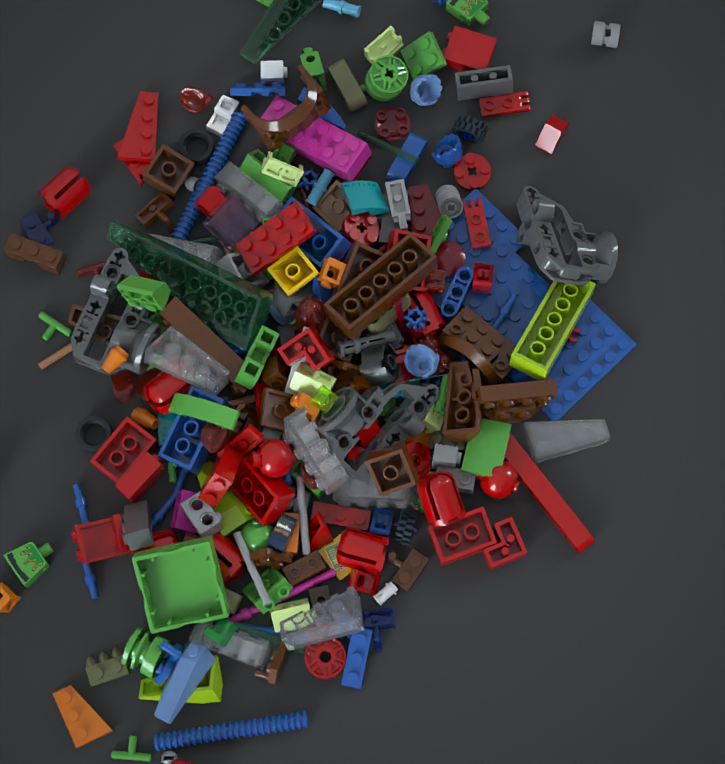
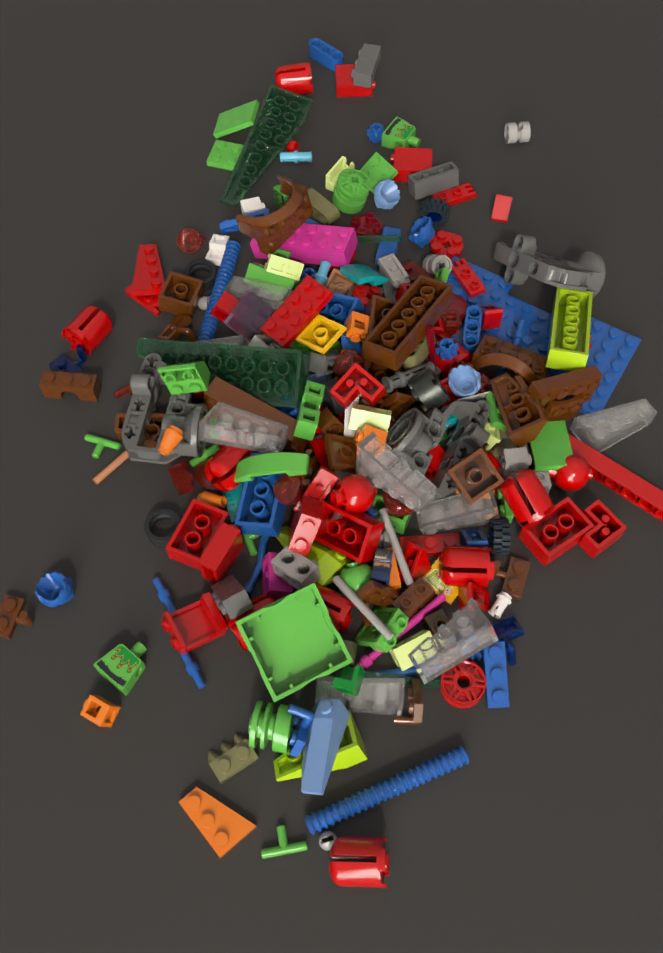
camera: 20 degrees left, 15 degrees down
clear neon green plate [310,385,338,413] -> none

